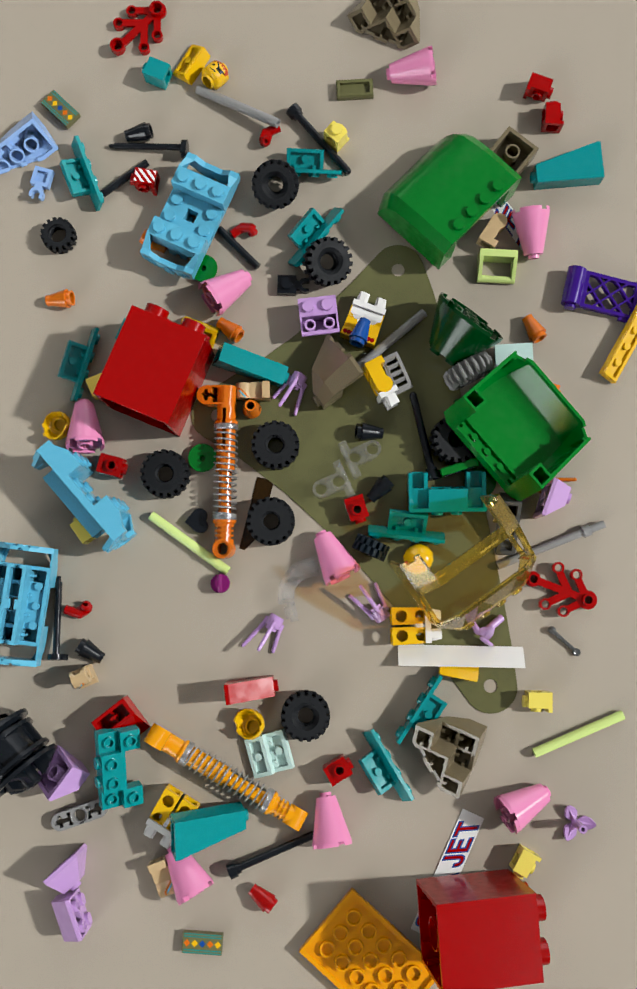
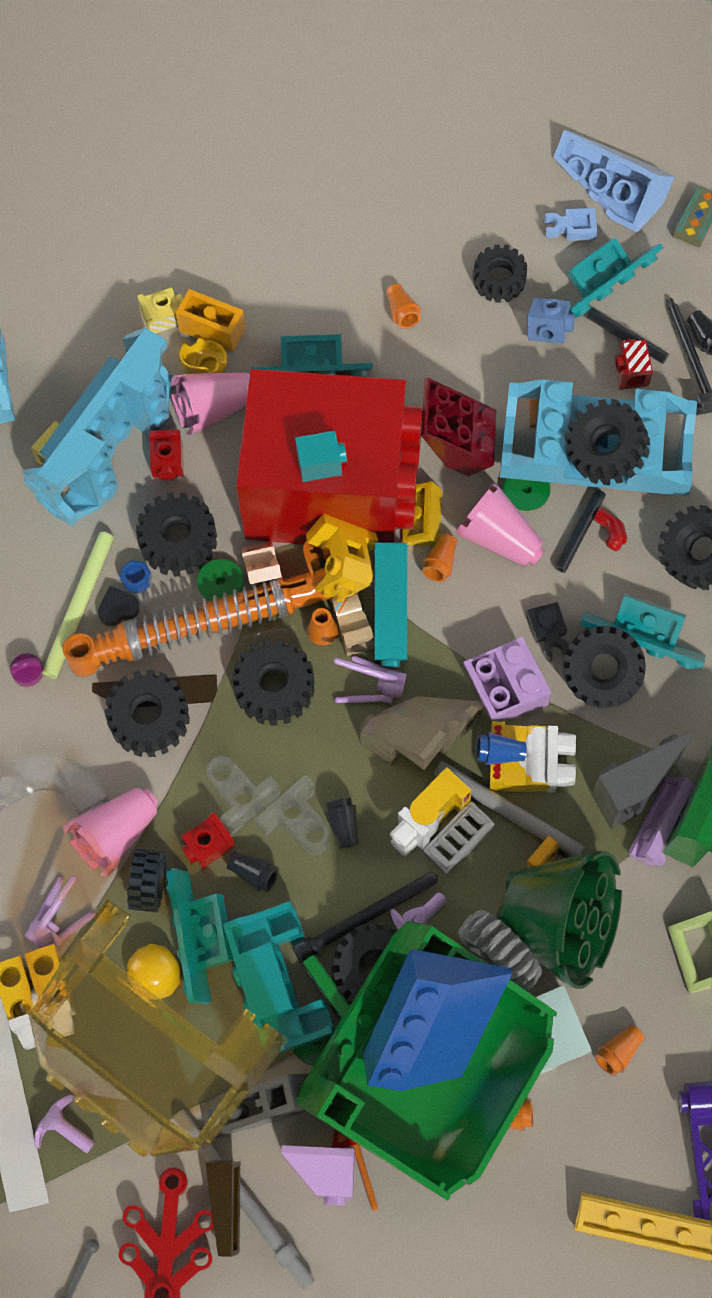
camera: 75 degrees right, 15 degrees down
none -> blue tile [119,560,152,593]
none -> light yellow brick [137,287,183,334]
none -> light orange brick [176,289,246,353]
none -> dark brown piece [205,1160,241,1257]
none -> light nougat slope [240,541,282,584]
none -> teal brick [295,431,347,482]
none -> yellow tile [306,514,378,602]
none -> blue slope [363,949,512,1091]
none -> lavender plant [390,893,447,929]
none -> dark red slope [421,377,497,477]
none -> light orange tile [527,836,558,868]
none -> medium blue brick [528,297,575,344]
none -> black tyre [565,399,650,485]
none -> dark grey slope [592,733,691,829]
none -> lavender hinge [627,777,695,866]

